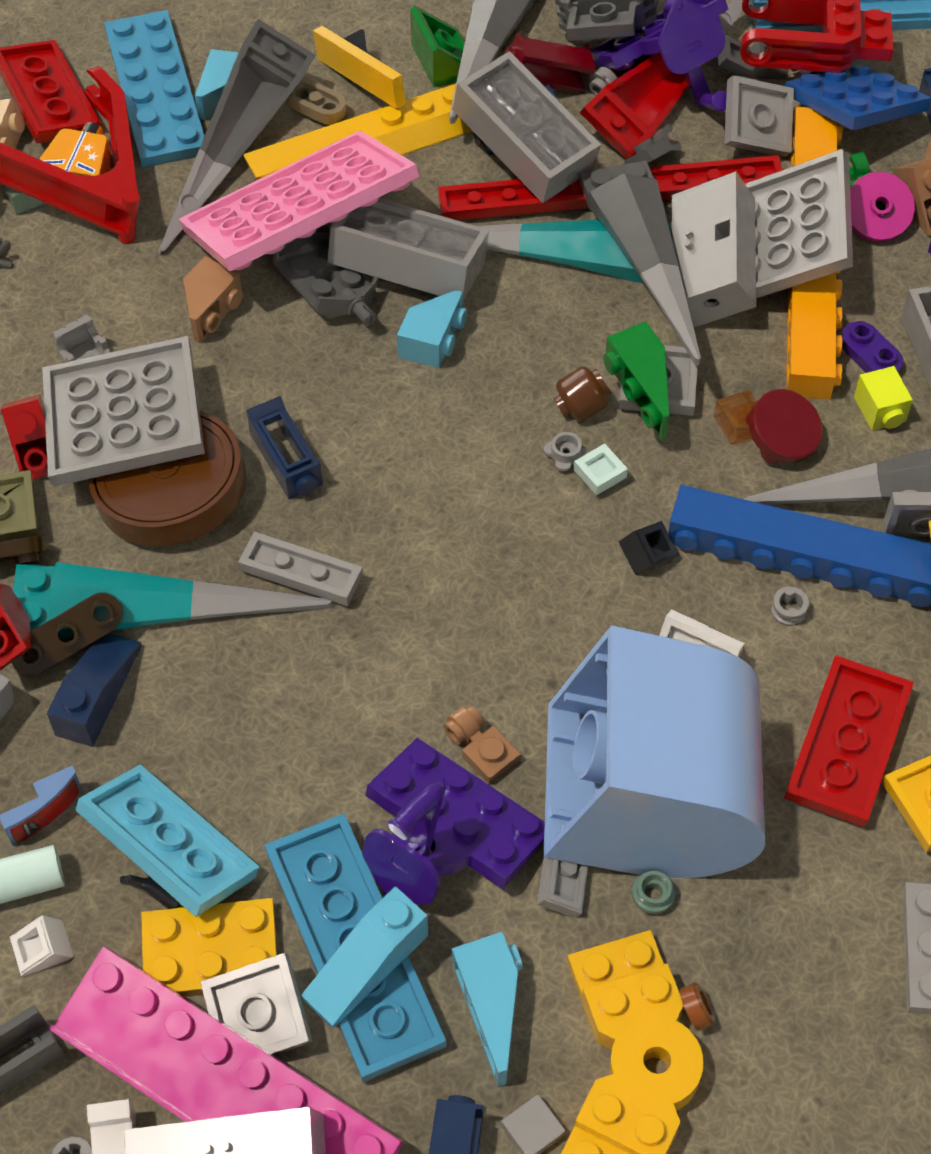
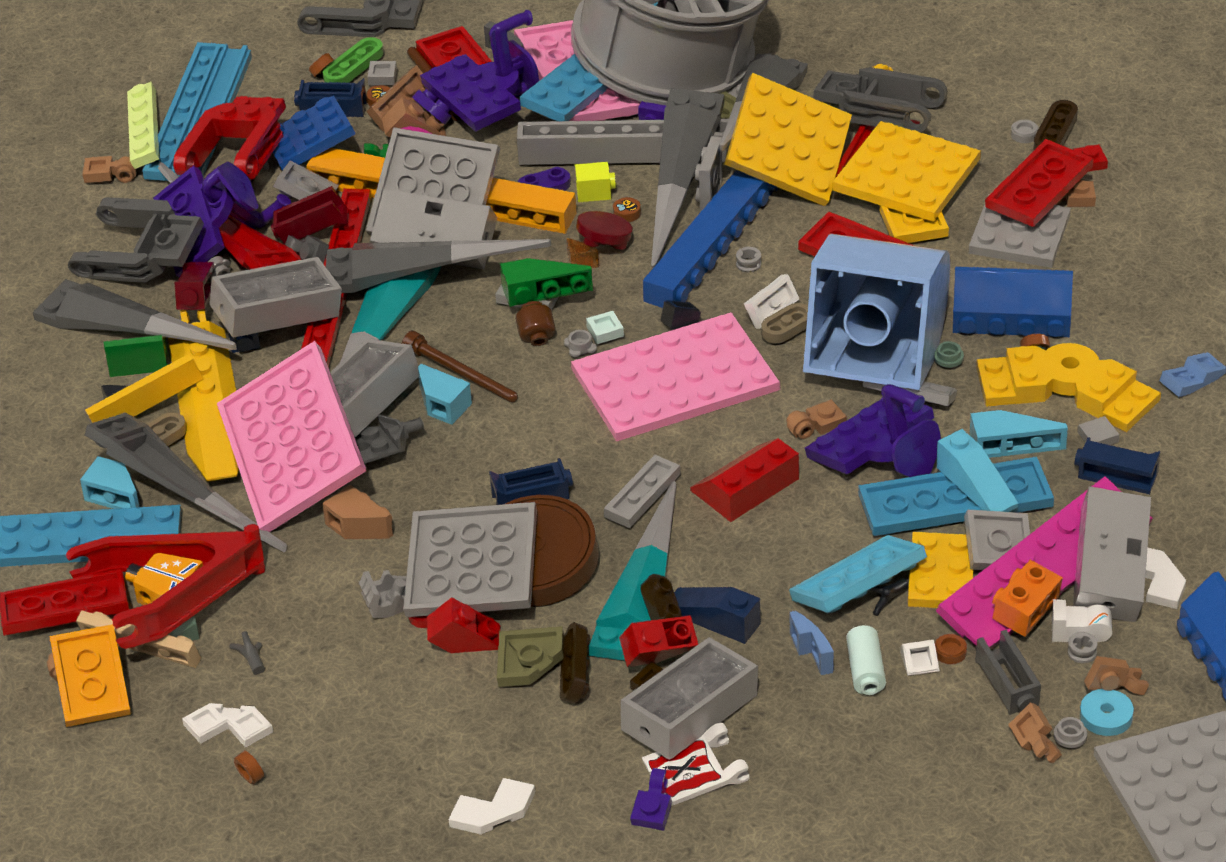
camera: 75 degrees left, 15 degrees down
none -> dark red window [271,186,348,244]
none -> reddish brown piece [401,330,518,402]
none -> bright pink plate [571,312,780,441]
none -> dark orange tile [613,197,641,222]
none -> red slope [690,438,799,522]
none -> dark orange tile [935,634,967,664]
none -> blue slope [953,267,1073,337]
none -> orange brick [992,560,1063,637]

